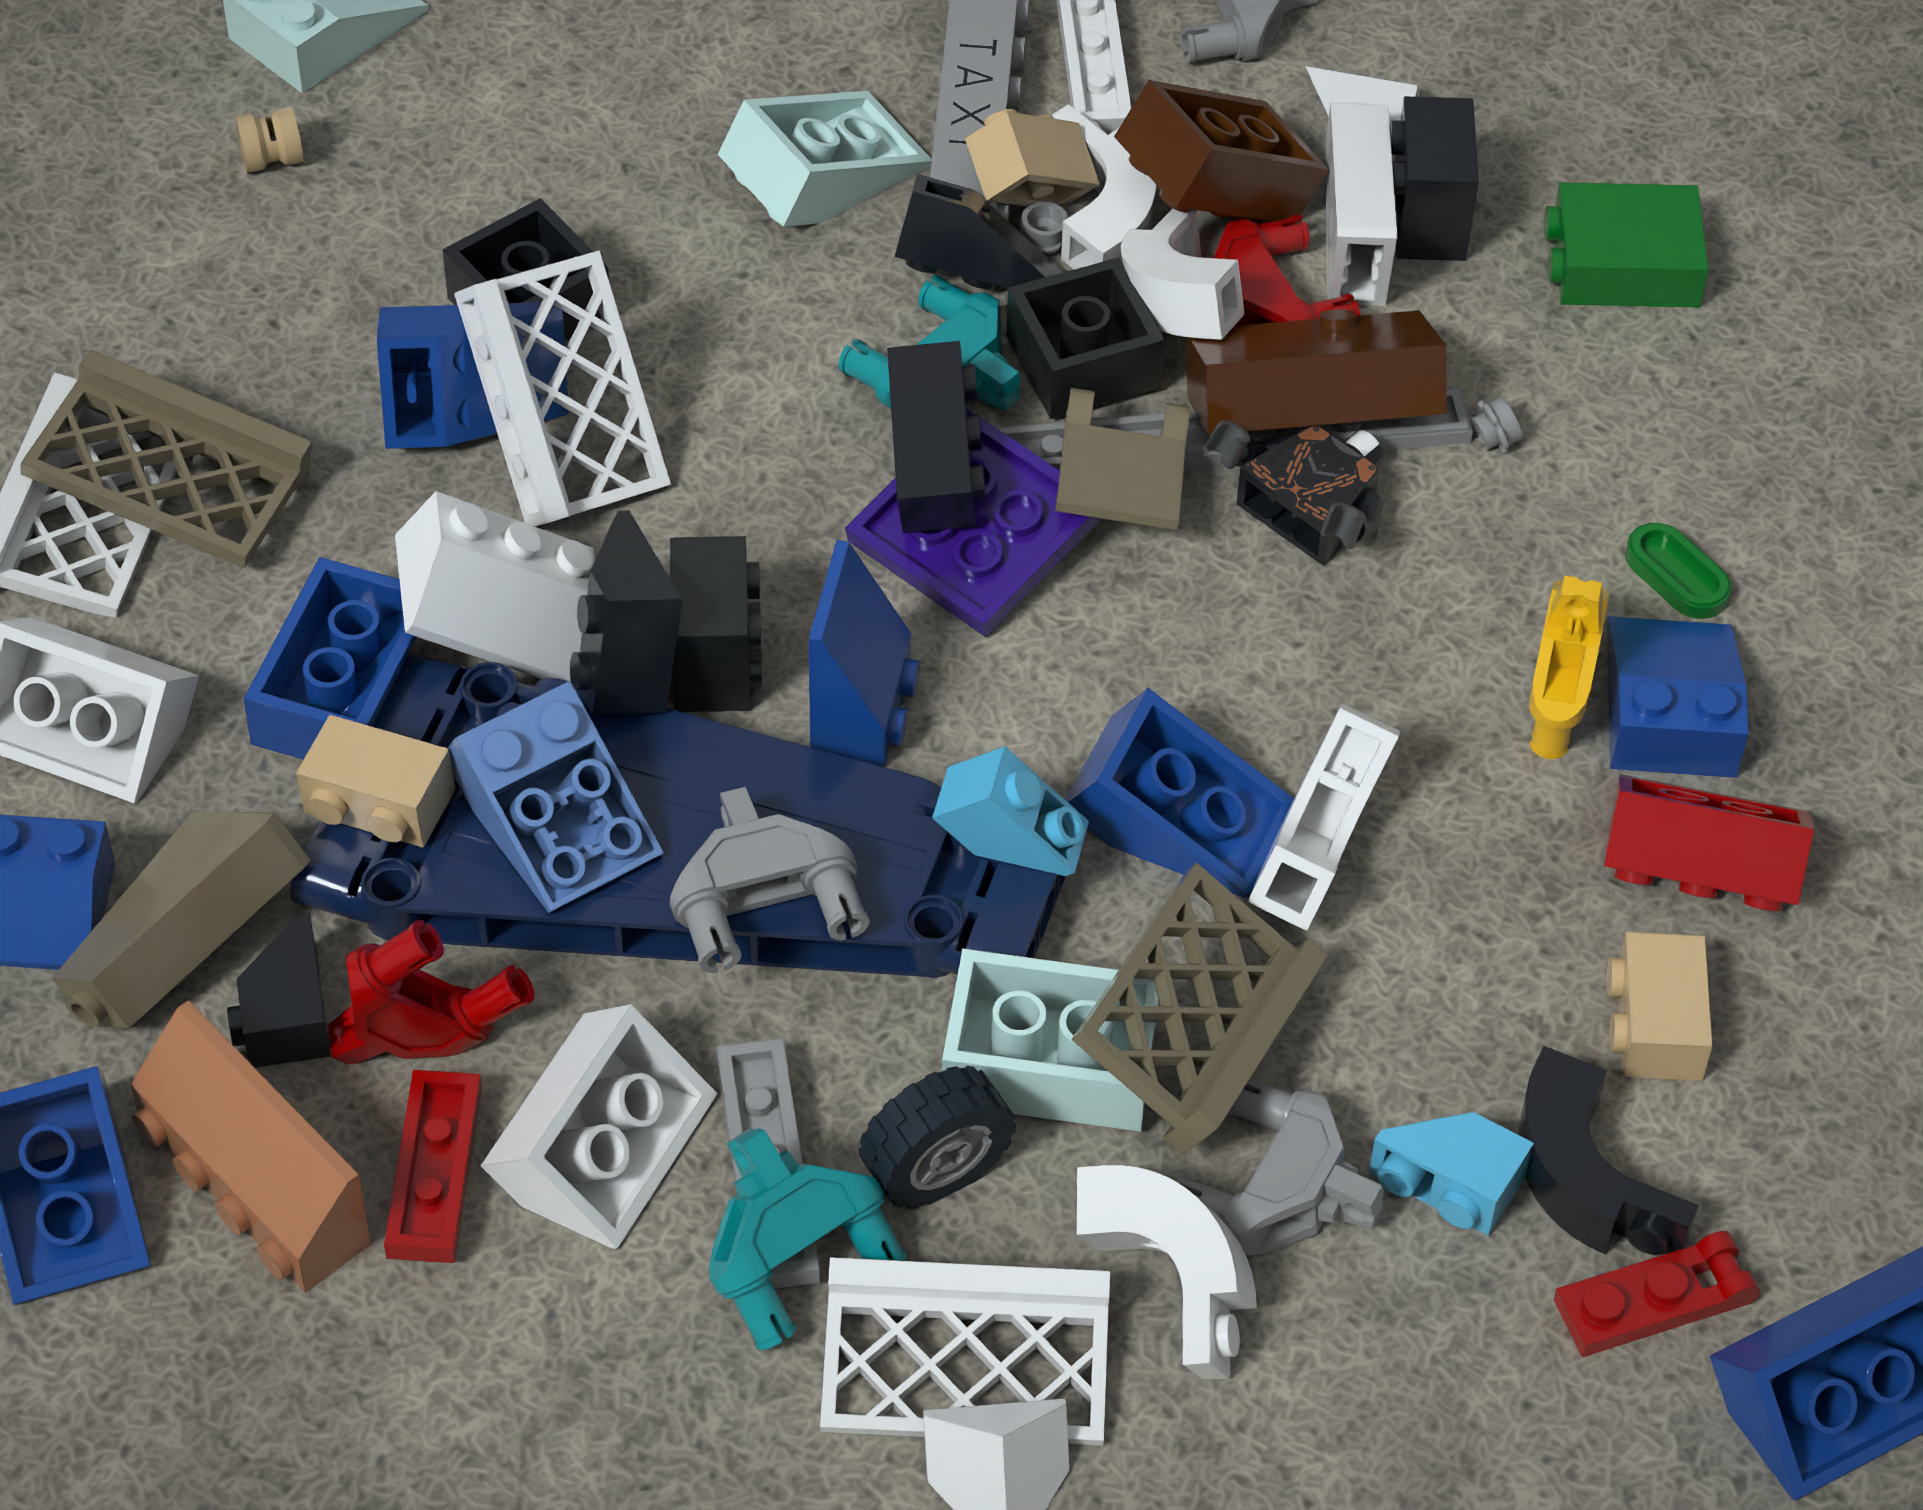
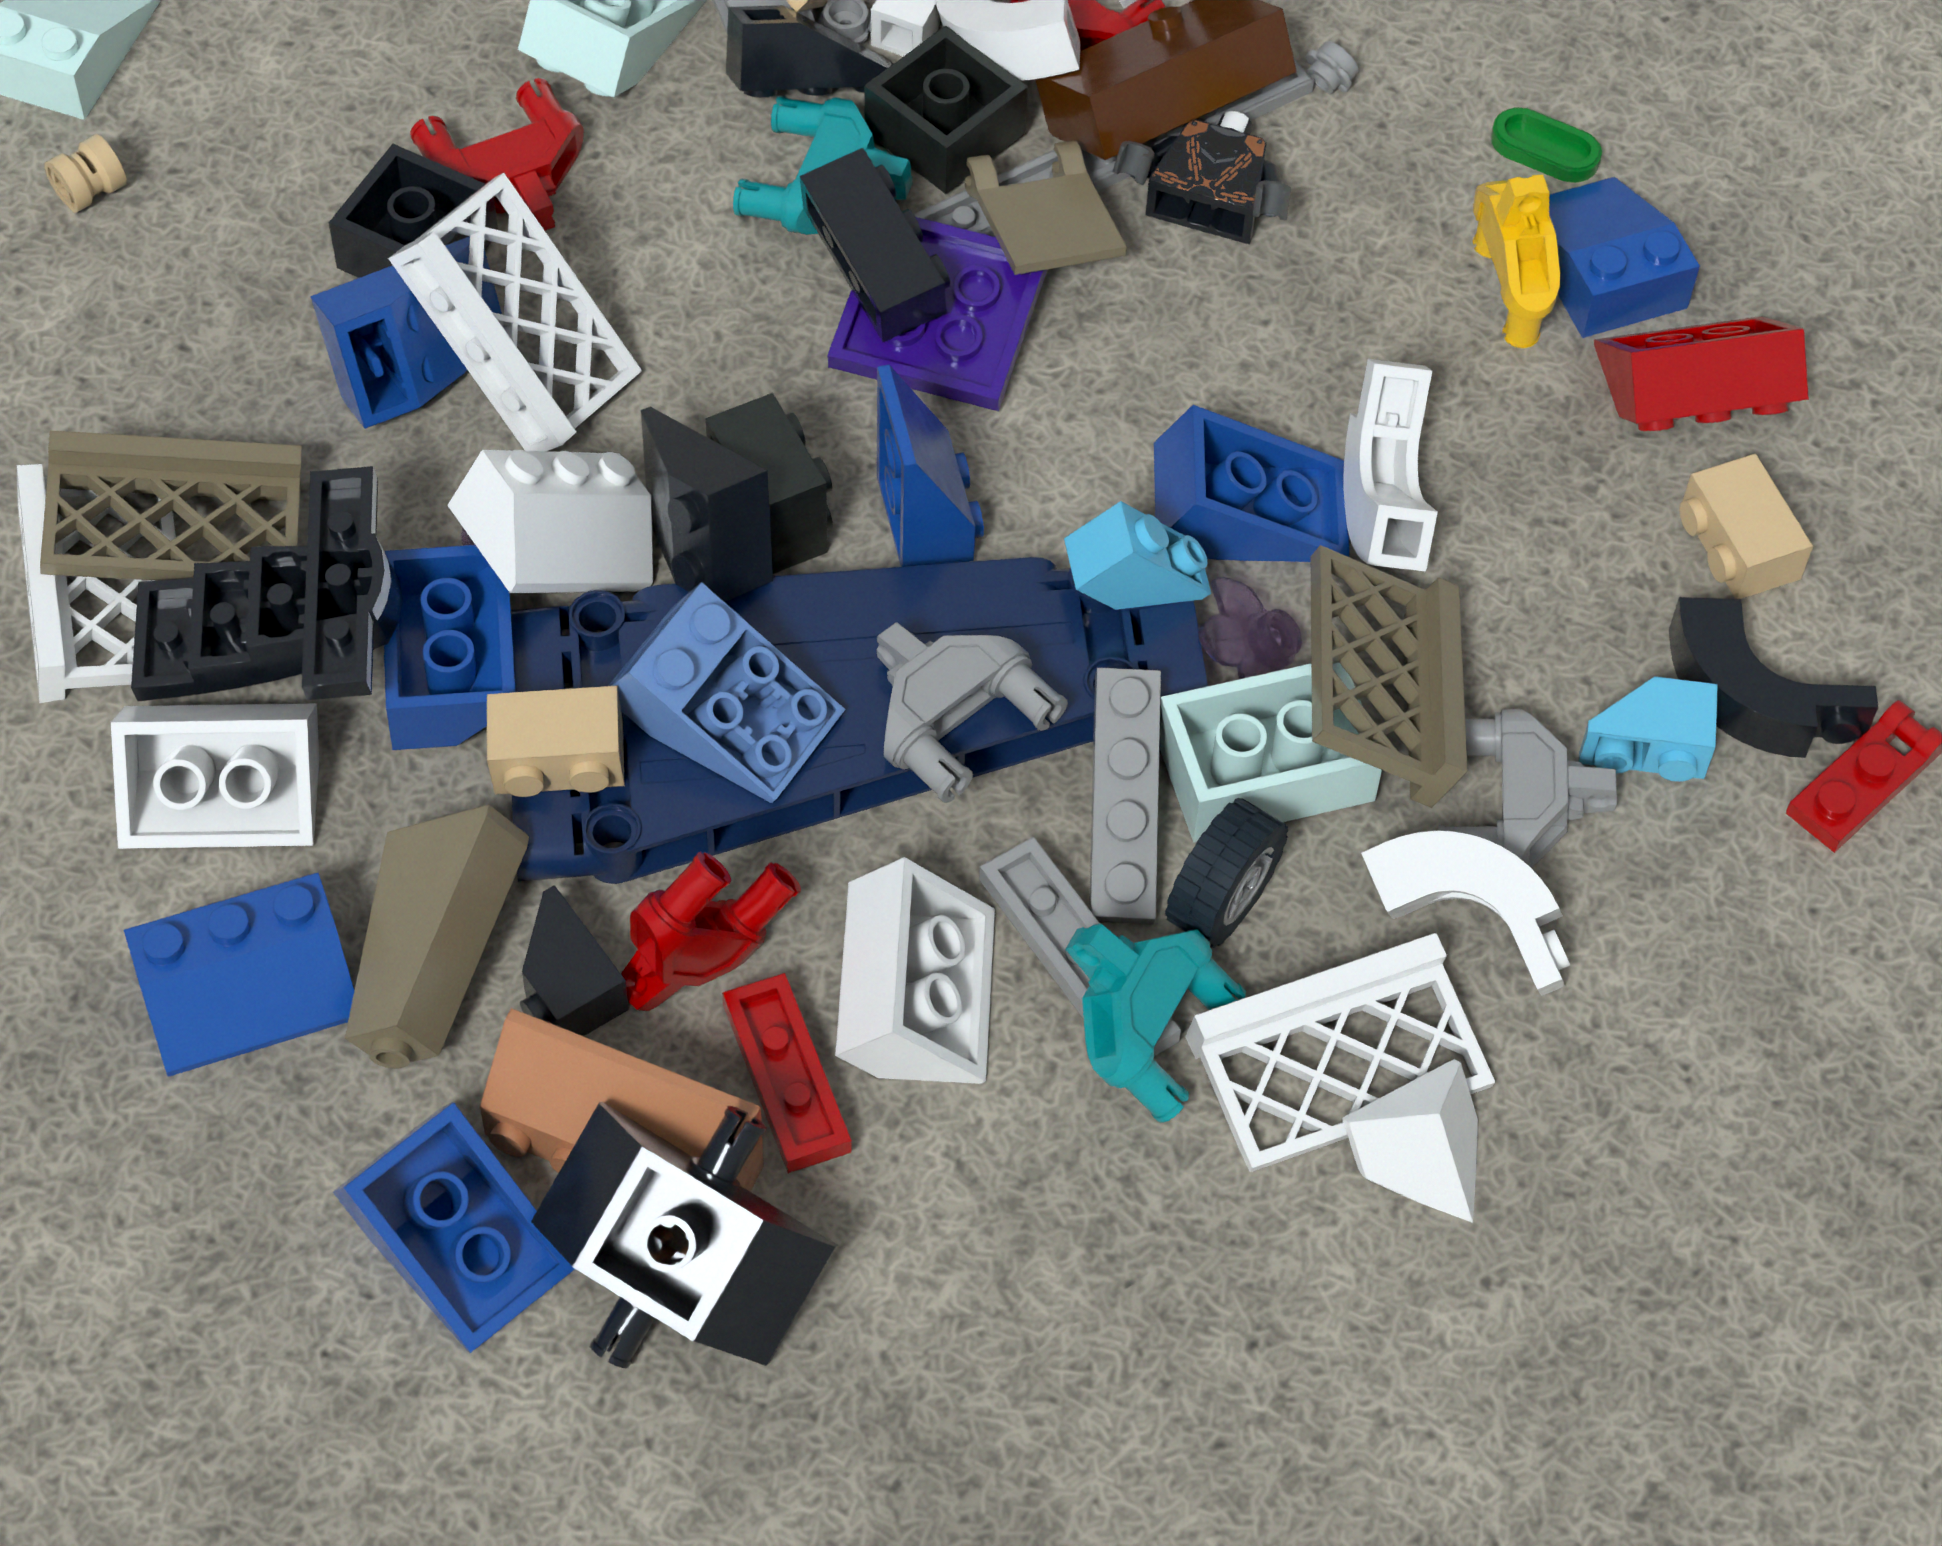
camera: 25 degrees left, 5 degrees up
none -> black slope [131,466,403,701]
none -> red connector [410,78,584,231]
none -> black slope [531,1102,838,1368]
none -> light grey plate [1089,668,1161,924]
none -> clear purple plate [1198,577,1302,679]

